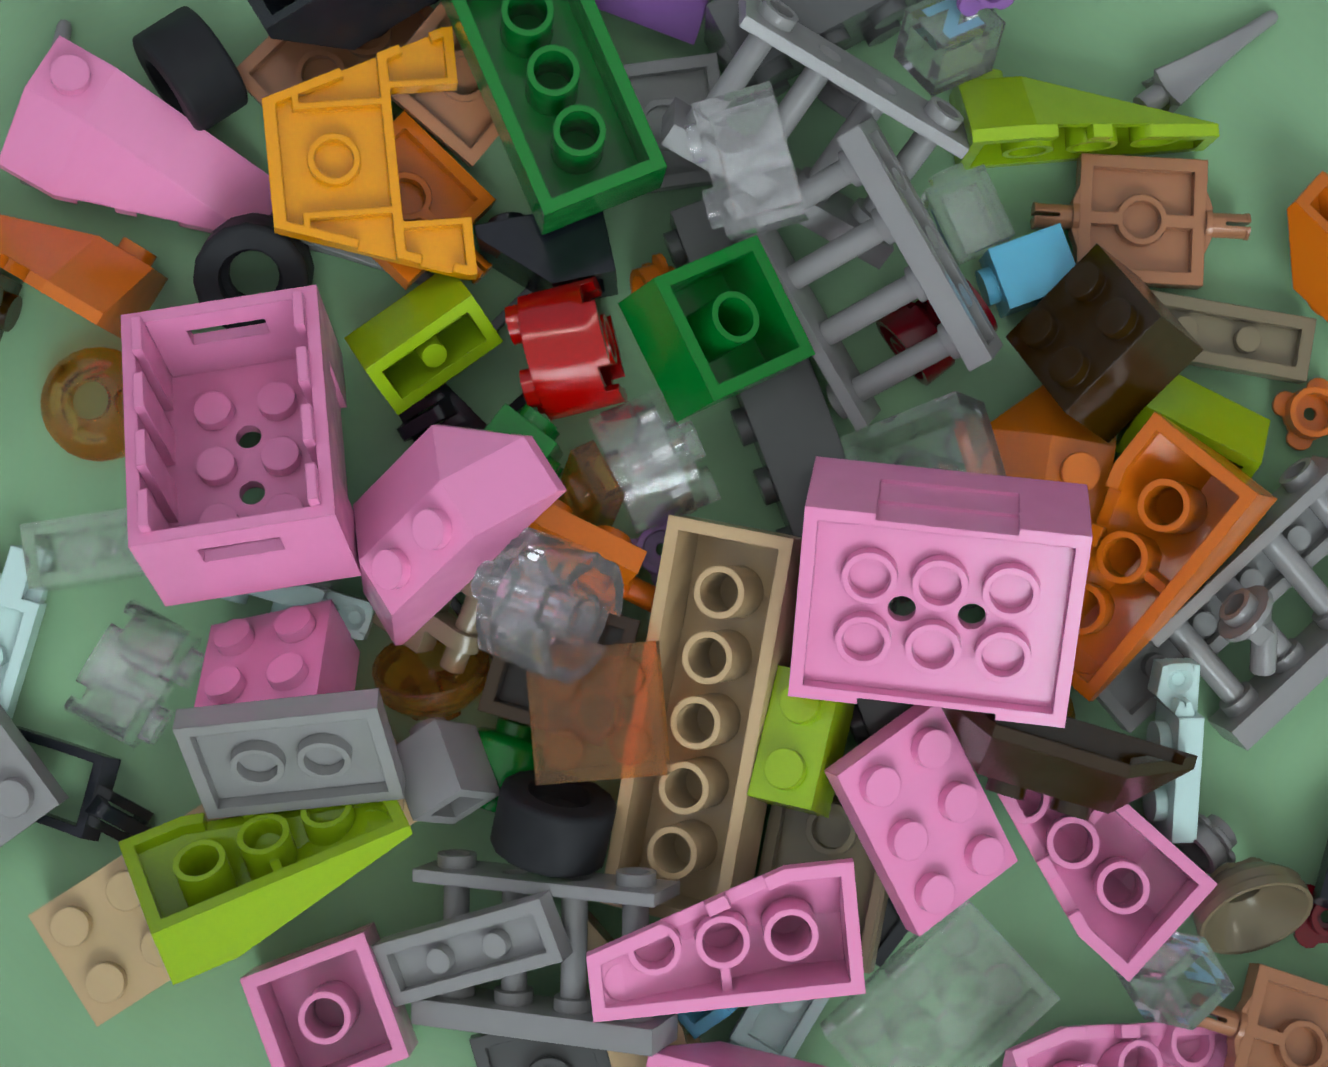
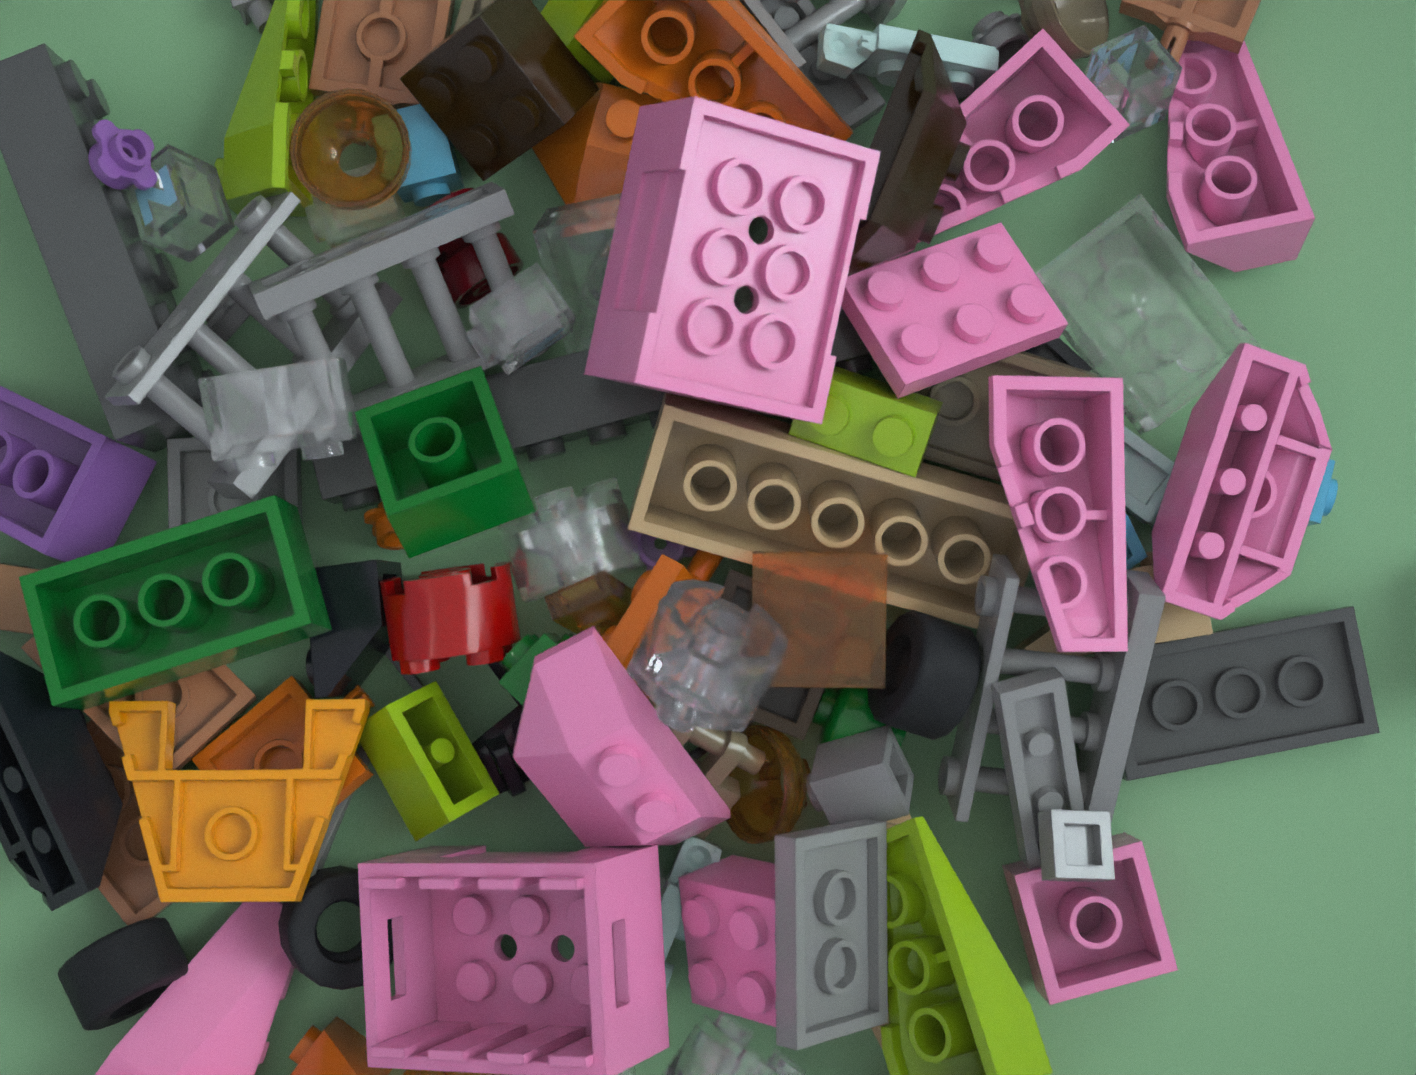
camera: 85 degrees left, 0 degrees up
none -> clear orange piece [290,88,412,211]
none -> clear brick [466,262,576,376]
none -> plate [1038,809,1115,882]

